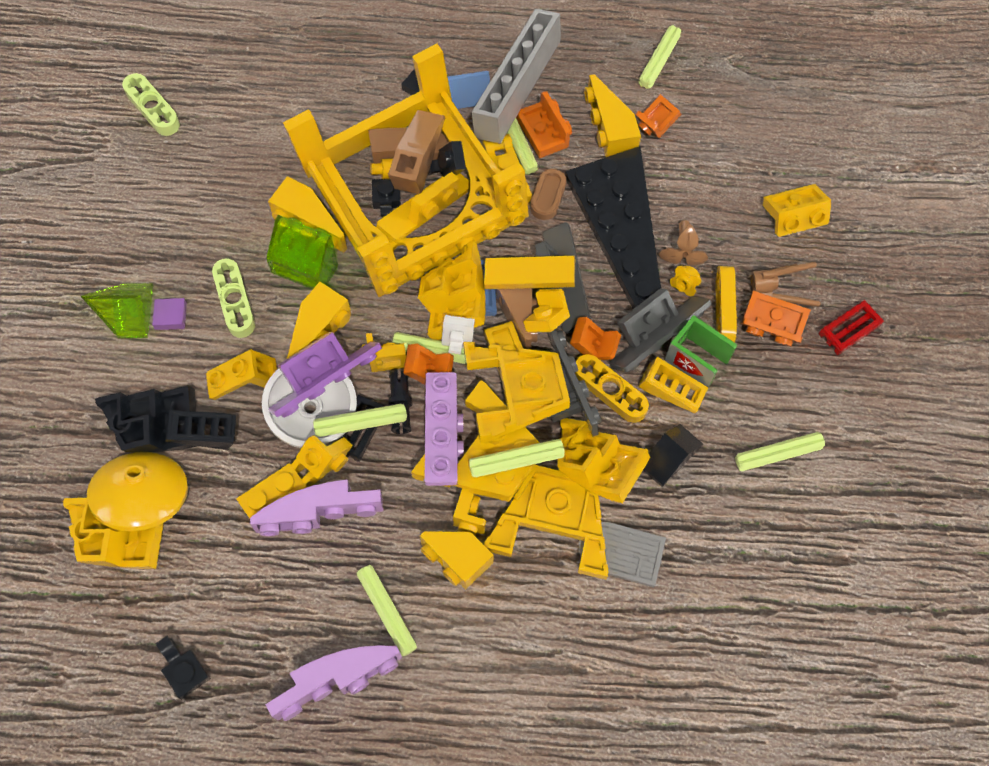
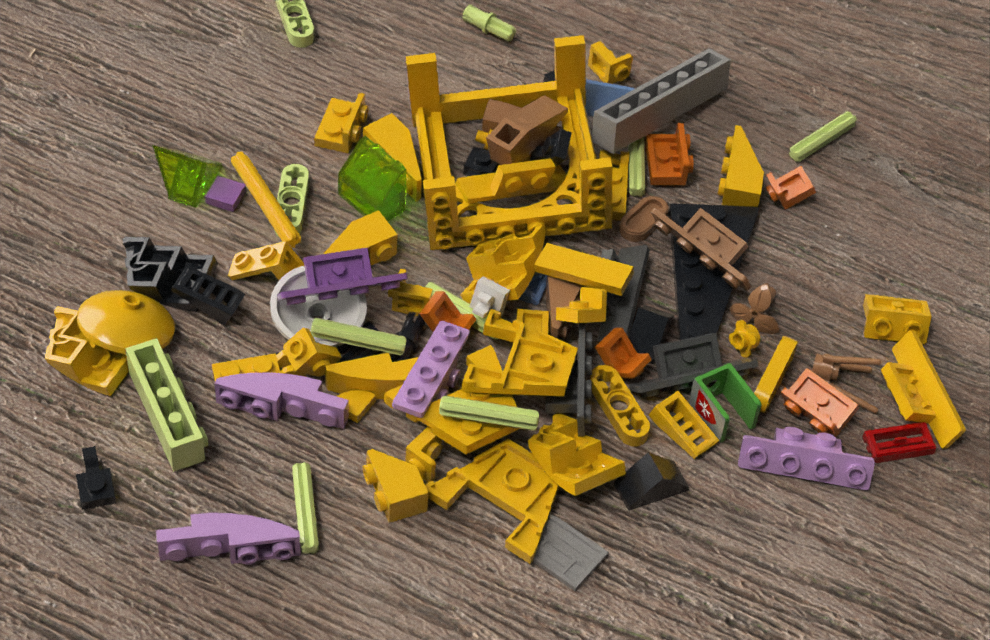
camera: 20 degrees right, 15 degrees down
yellowish green axle [735,432,825,471] -> none
none -> yellowish green brick [125,338,209,472]
none -> yellow axle [231,151,301,248]
none -> yellow bracket [314,93,369,153]
none -> yellow slope [325,352,419,400]
none -> yellow tile [337,390,376,423]
none -> yellowish green axle [462,4,516,42]
none -> yellow bracket [588,41,633,84]
none -> black slope [629,305,675,364]
none -> medium nougat bracket [651,208,751,292]
none -> lavender bracket [738,427,875,490]
none -> yellow bracket [881,330,966,449]

